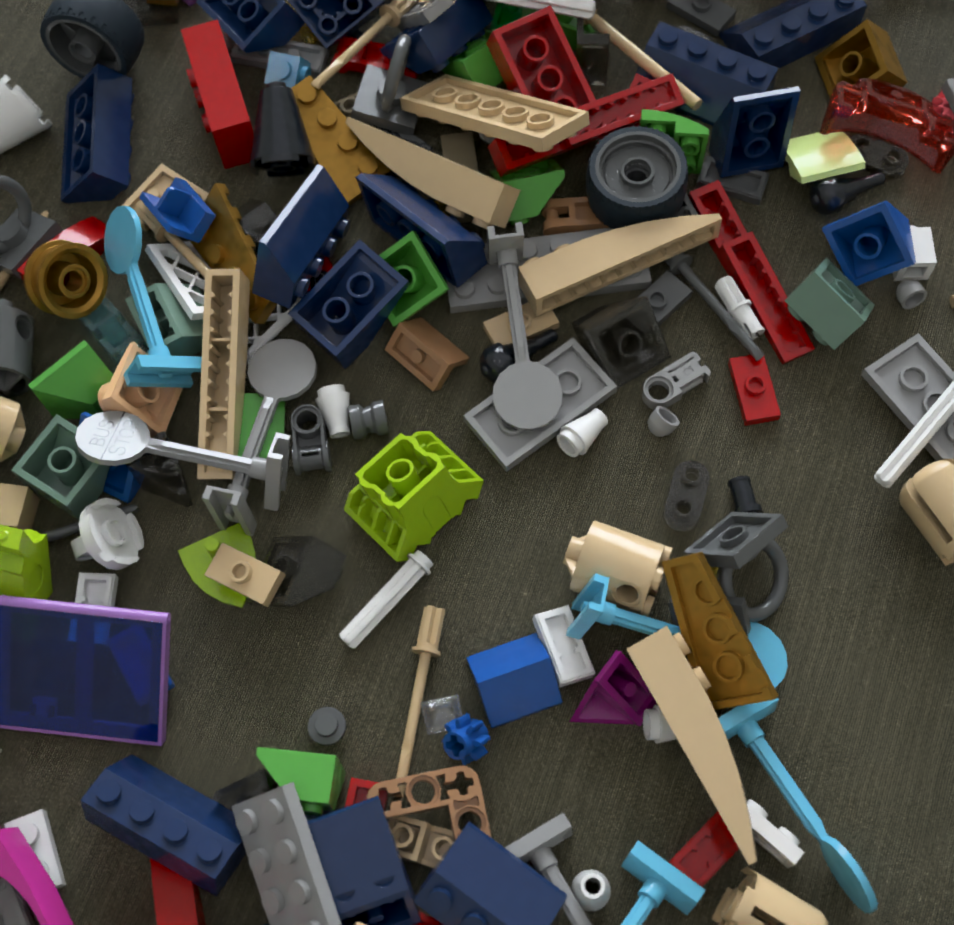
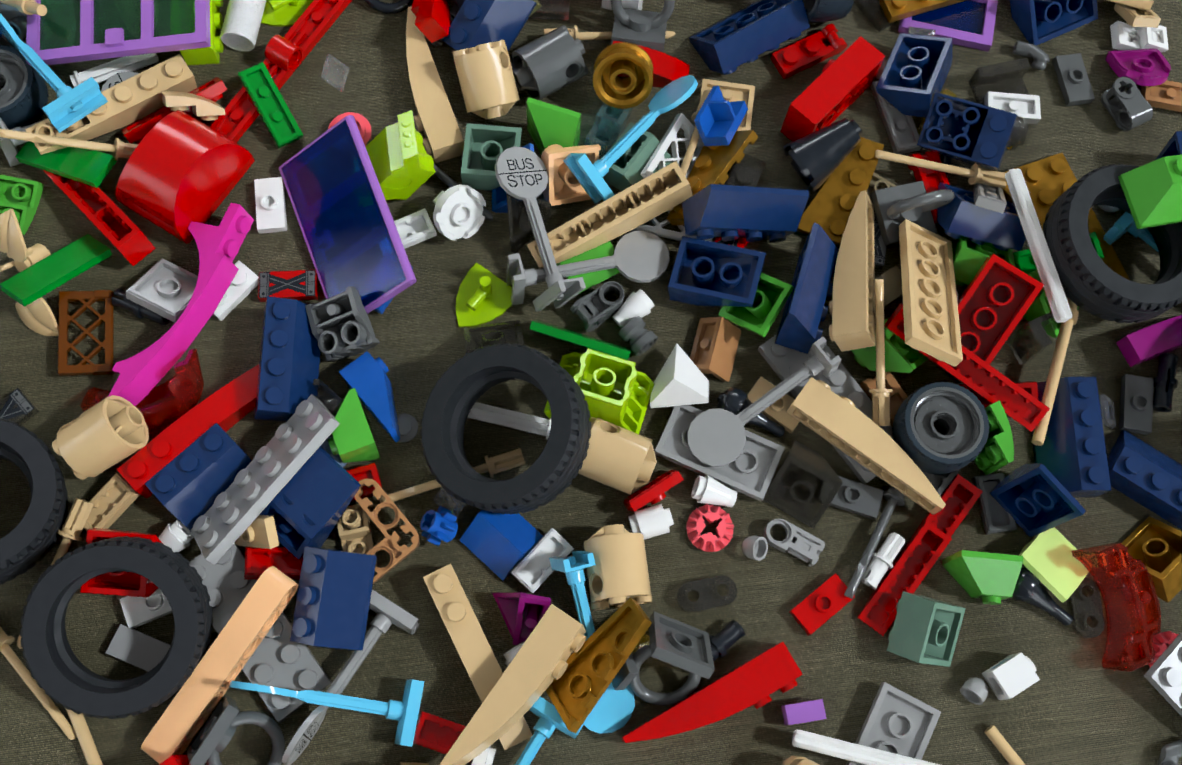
camera: 50 degrees right, 5 degrees up
tan plate [204,542,286,607] -> none
dark azure brick [264,51,311,88] -> none
white cone [571,870,611,911] -> none
blue slope [822,200,916,286] -> none
none -> tile [258,270,318,302]
none -> dark grey slope [305,286,380,361]
none -> blue slope [339,351,401,442]
none -> black tyre [421,343,591,514]
none -> tan slope [423,563,533,750]
none -> green piece [529,320,632,360]
none -> tan cylinder [578,417,657,495]
none -> red slope [621,642,803,743]
none -> red plate [623,470,684,512]
none -> white brick [628,504,674,540]
none -> white slope [650,344,709,408]
none -> coral gear [686,504,734,552]
none -> red plate [771,24,847,79]
none -> medium lavender piece [781,699,827,726]
none -> tan piece [869,279,893,426]
none -> bright green slope [942,550,1023,605]

